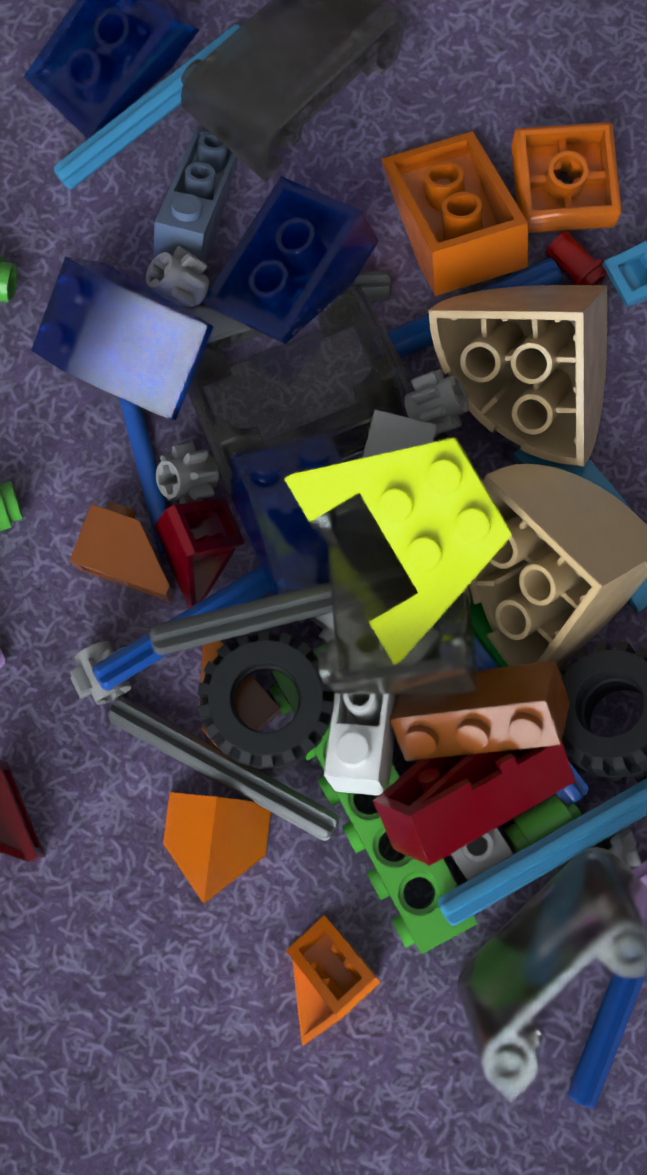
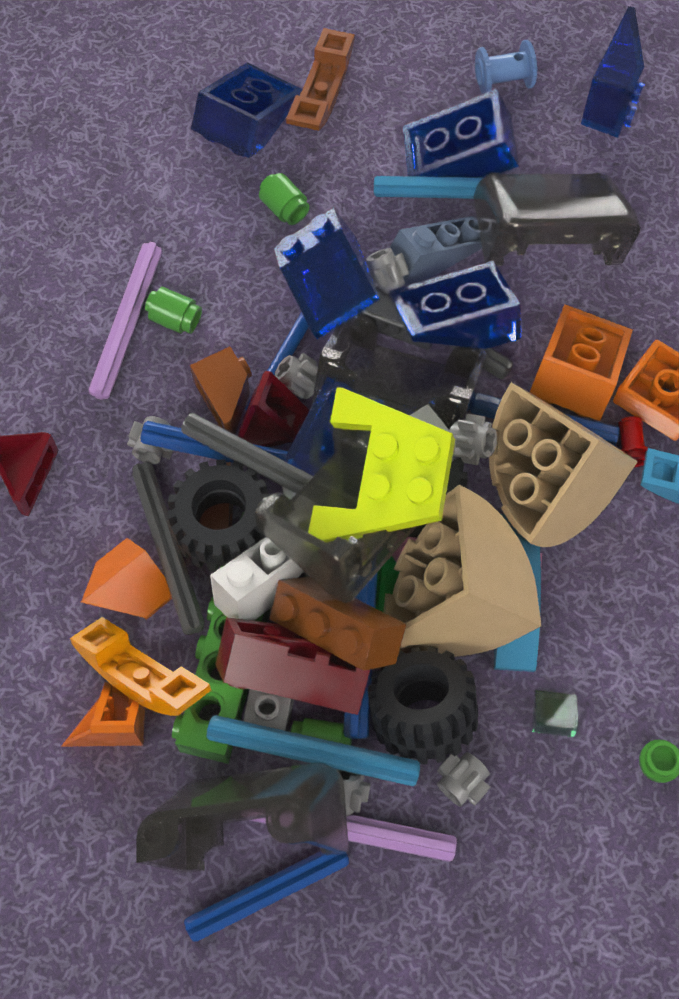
camera: 40 degrees right, 15 degrees down
none -> light orange slope [70,617,211,716]

